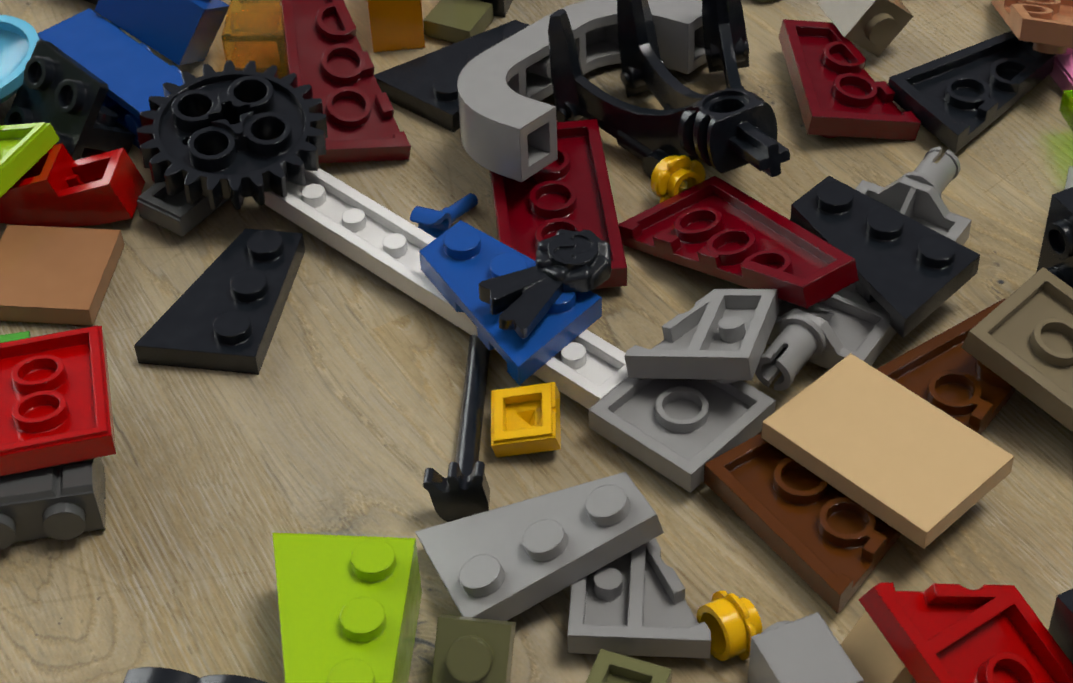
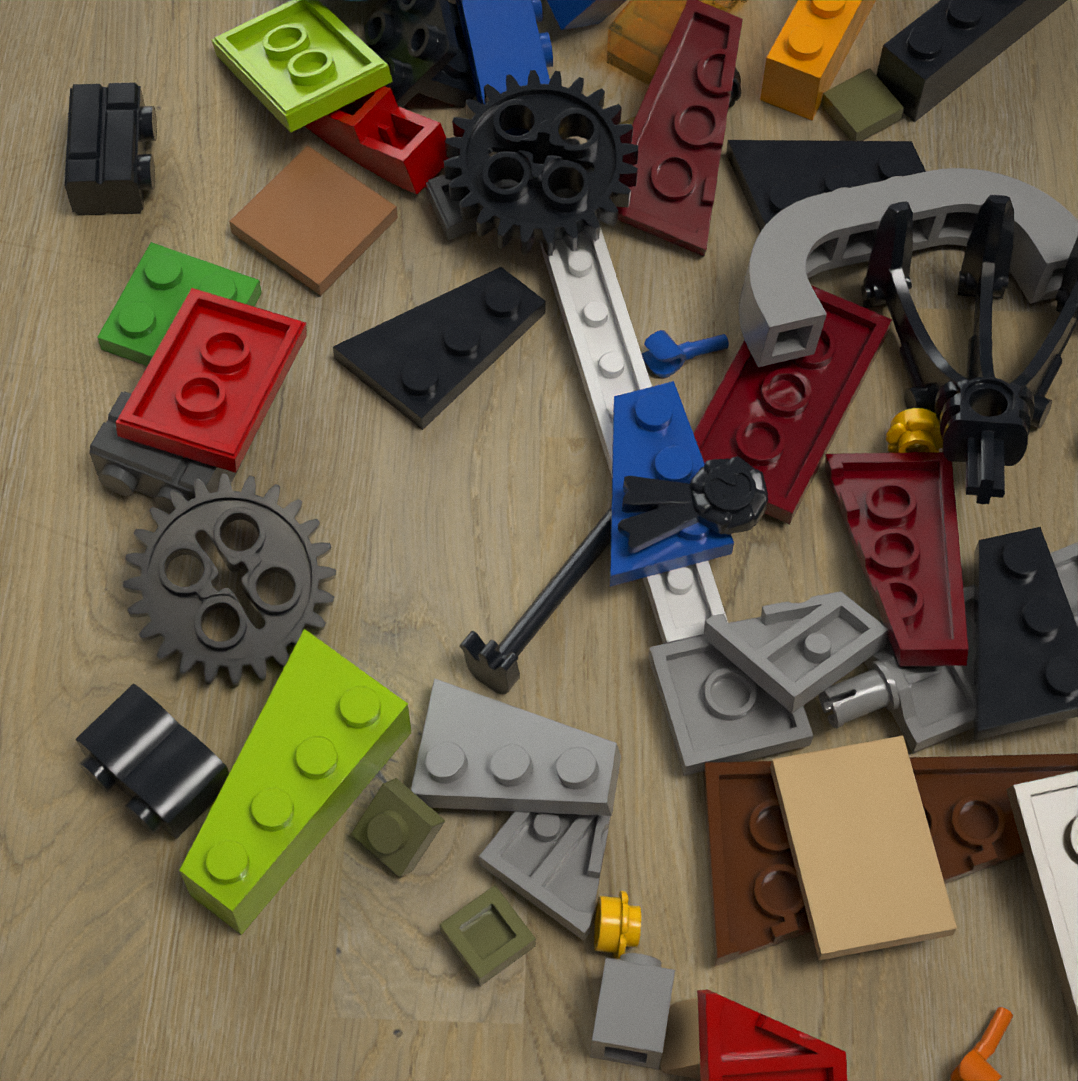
camera: 30 degrees right, 20 degrees up
yellow tile [491,382,561,458] -> none
none -> black gear [123,474,336,686]

